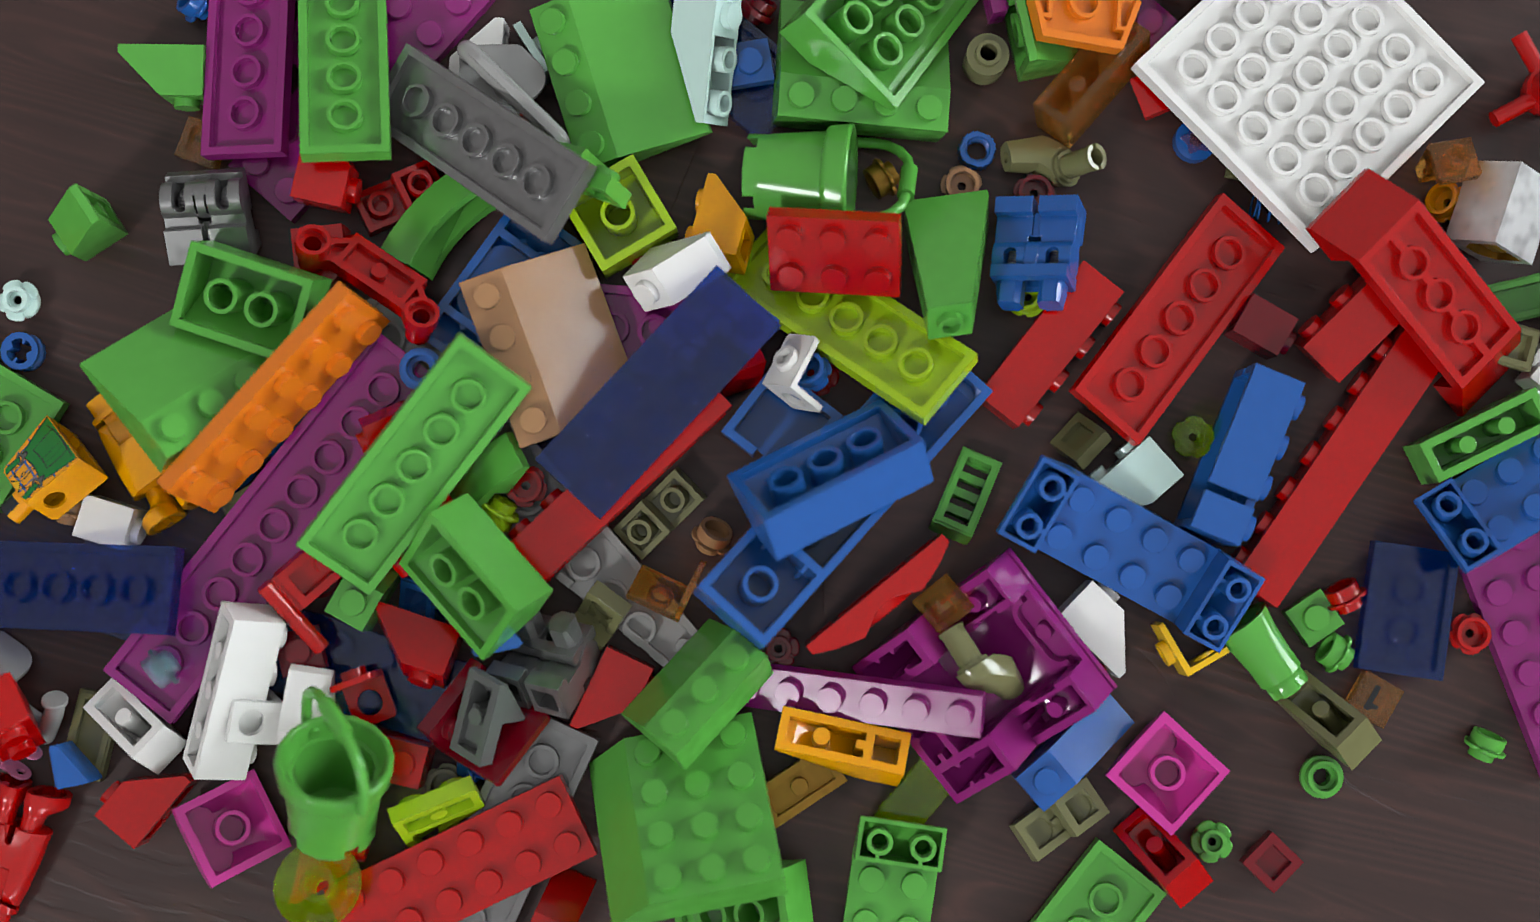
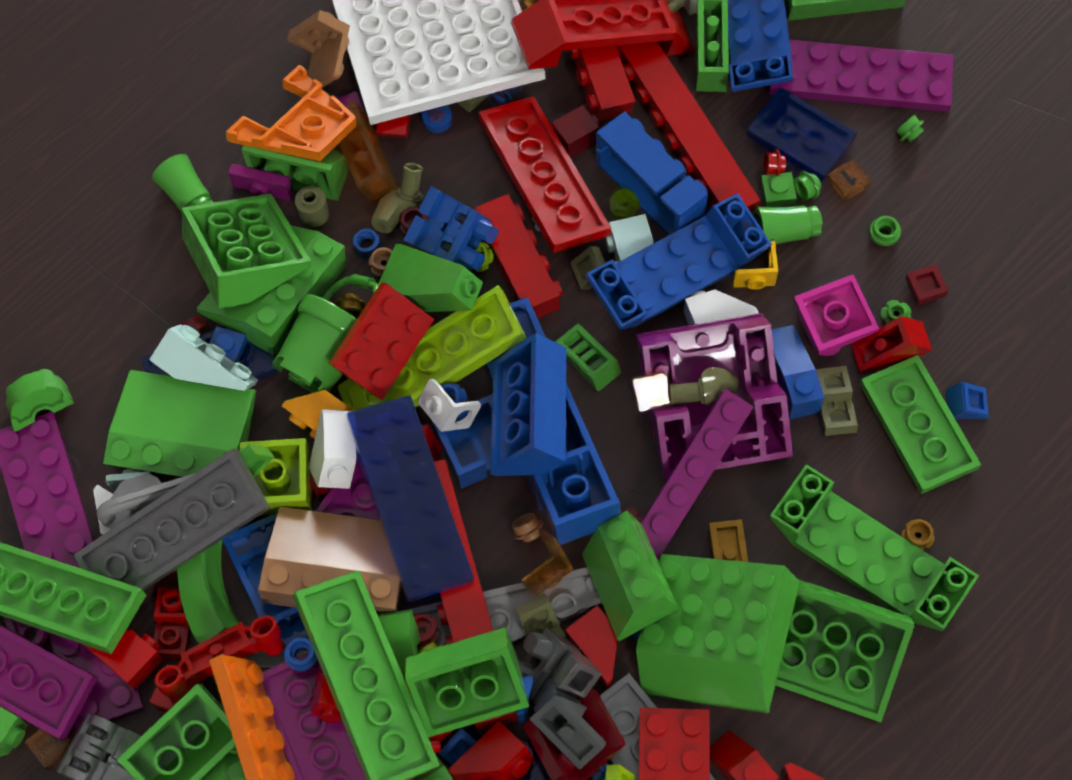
camera: 60 degrees left, 20 degrees down
olive slope [612,466,708,560] -> none
light orange slope [774,706,911,787] -> none
red slope [804,534,949,654] -> none
clear neon green tile [873,758,949,824] -> none
olive slope [1277,670,1382,770] -> none
red plate [1448,613,1492,655] -> none

